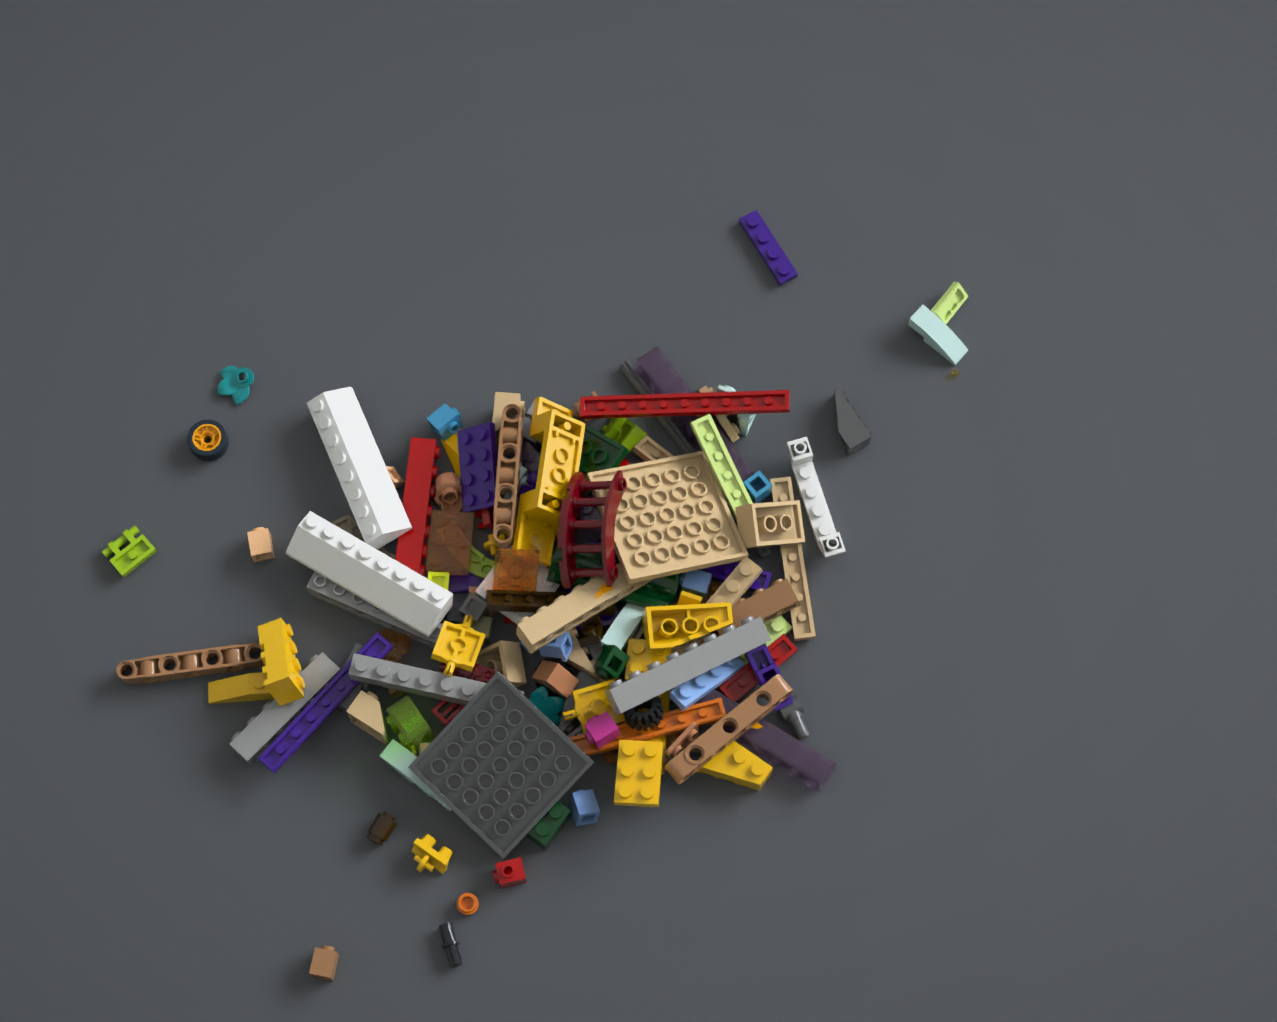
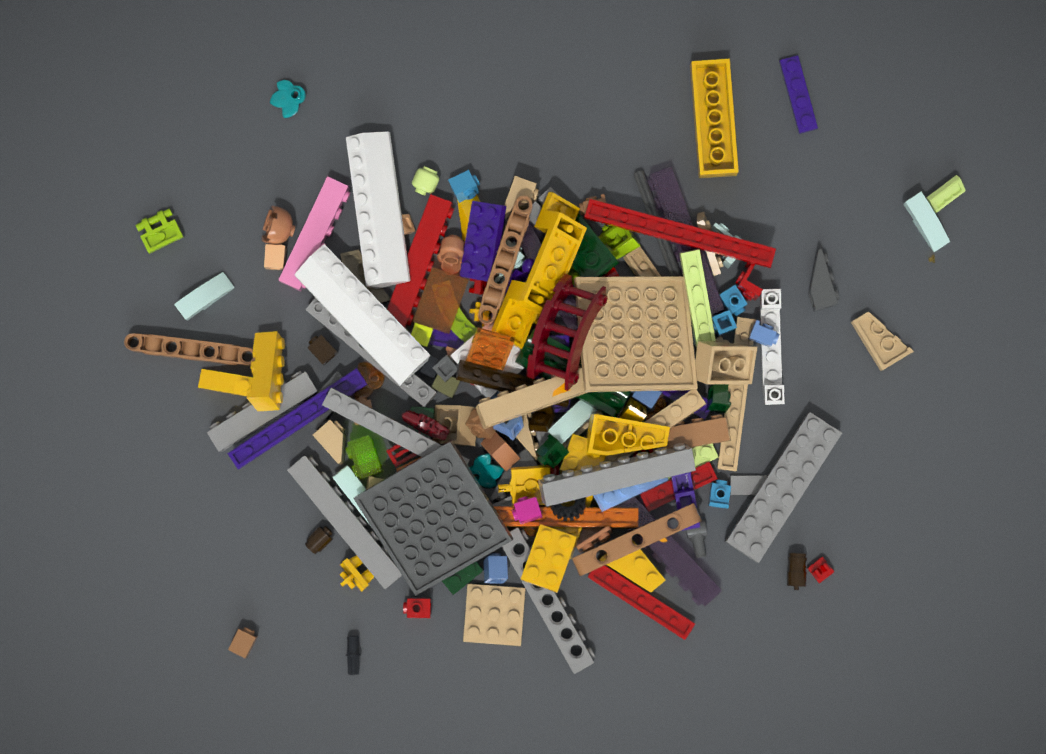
camera: 15 degrees right, 15 degrees up
wheel [188,419,229,461] -> none
yellow plate [431,615,486,677] -> none
orange plate [457,893,479,915] -> none
none -> light aqua slope [174,272,235,321]
none -> nougat cylinder [262,205,295,245]
none -> bright pink brick [279,176,351,291]
none -> light grey brick [287,455,402,589]
none -> dark brown brick [307,335,338,366]
none -> yellowish green head [412,166,439,196]
none -> tan plate [463,584,525,646]
none -> medium nougat brick [465,409,496,439]
none -> light grey brick [502,528,595,674]
none -> red plate [588,565,695,640]
none -> yellow brick [690,59,739,178]
none -> dark green brick [707,384,731,413]
none -> dark azure brick [708,480,731,509]
none -> dark azure brick [718,285,747,316]
none -> light grey brick [724,412,842,563]
none -> light grey tile [730,476,767,495]
none -> red bracket [735,262,763,301]
none -> medium blue brick [748,320,780,347]
none -> dark brown piece [787,553,807,590]
none -> red tile [807,556,834,584]
none -> tan wing [851,312,914,371]

